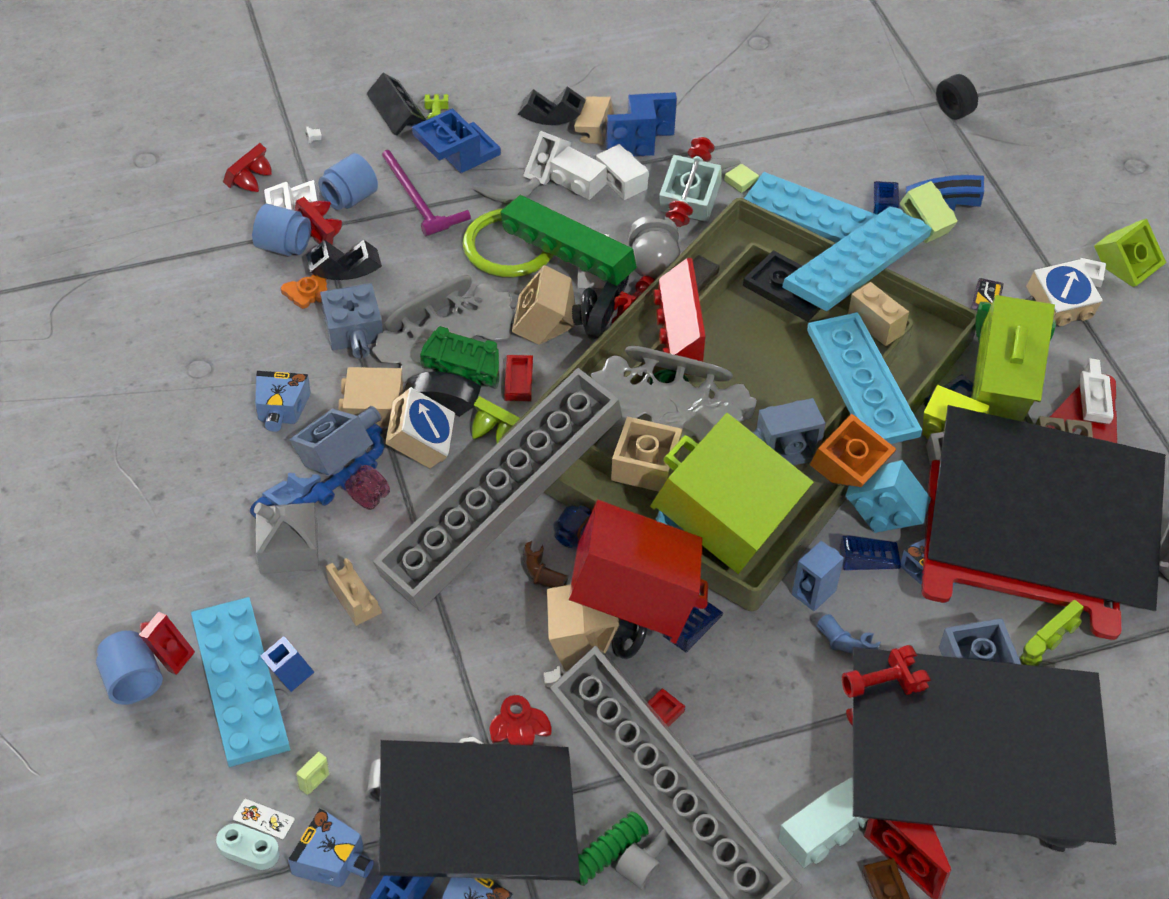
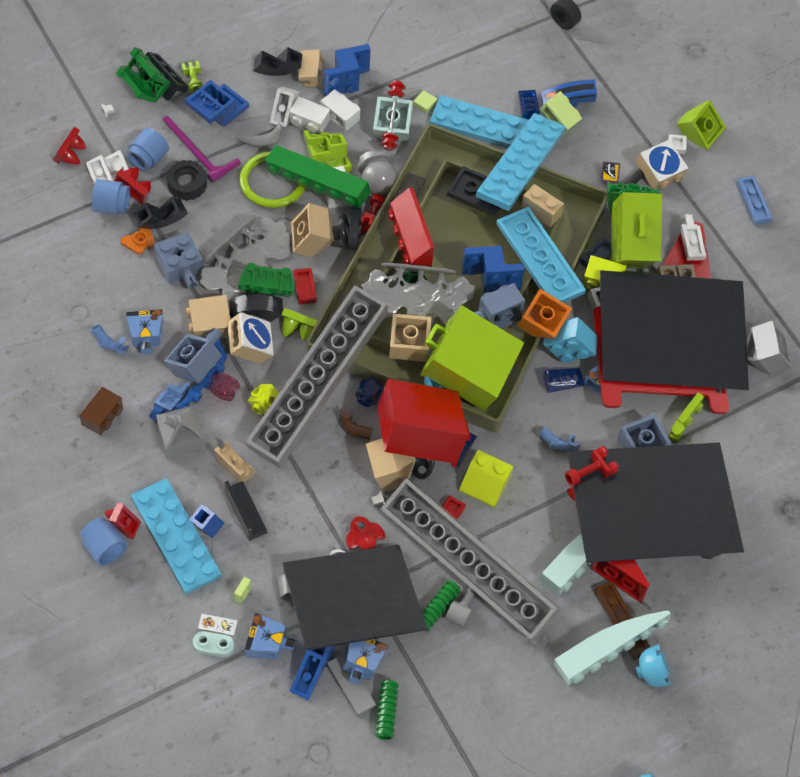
camera: 15 degrees left, 10 degrees up
medium blue brick [792,541,844,611] -> none
none -> reddish brown brick [79,387,123,436]
none -> medium blue piece [90,324,130,354]
none -> green piece [116,47,171,102]
none -> black tyre [167,160,207,201]
none -> black panel [224,481,267,541]
none -> neon yellow brick [247,384,279,414]
none -> lime slope [304,130,352,173]
none -> neon yellow slope [459,450,513,508]
none -> blue bracket [461,246,524,293]

